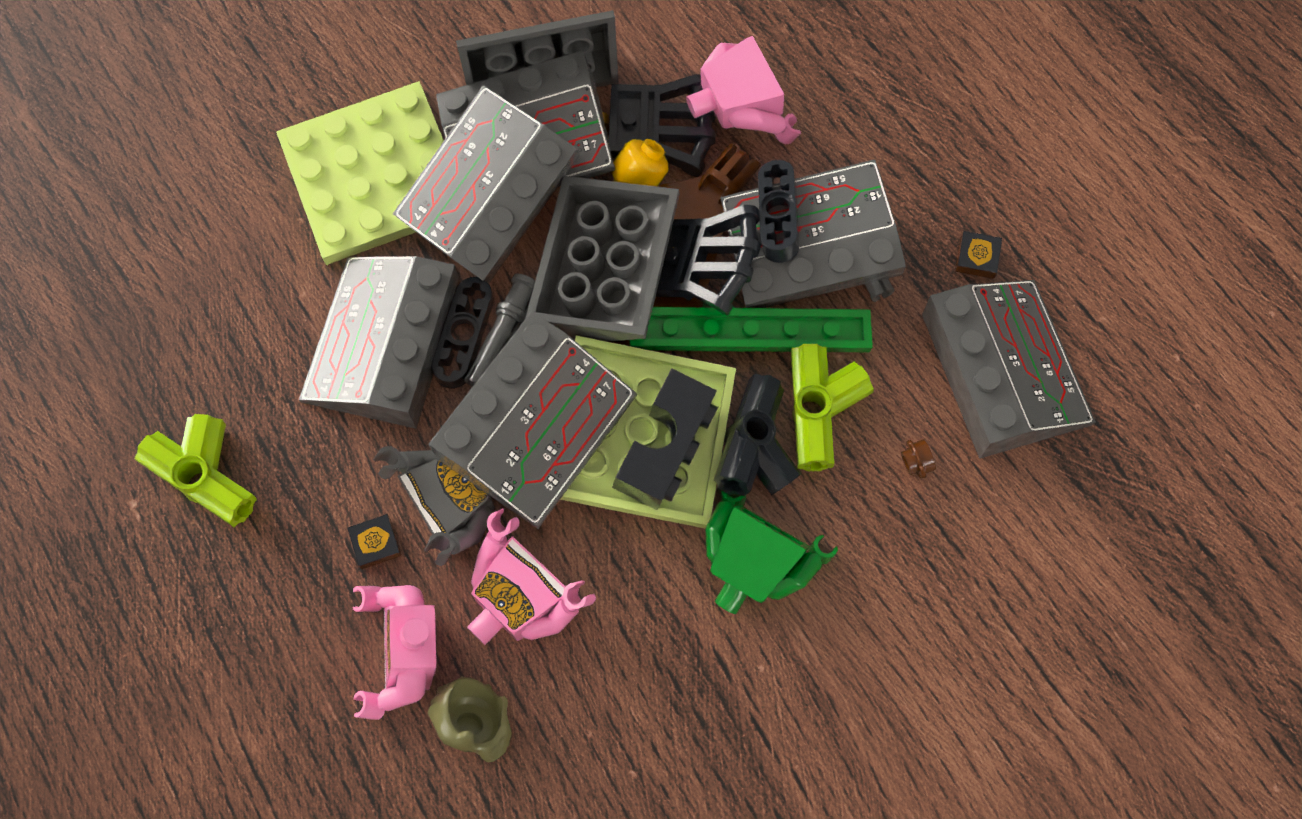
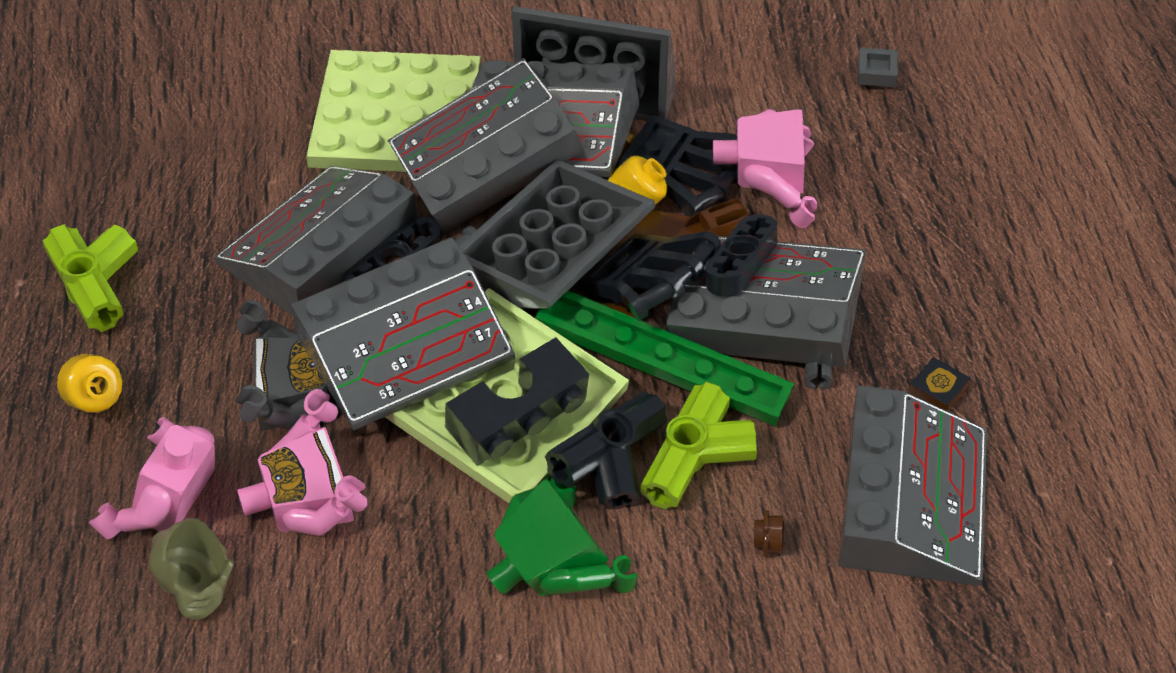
camera: 25 degrees right, 20 degrees down
black tile [347,514,402,570] -> none
none -> yellow head [57,354,123,413]

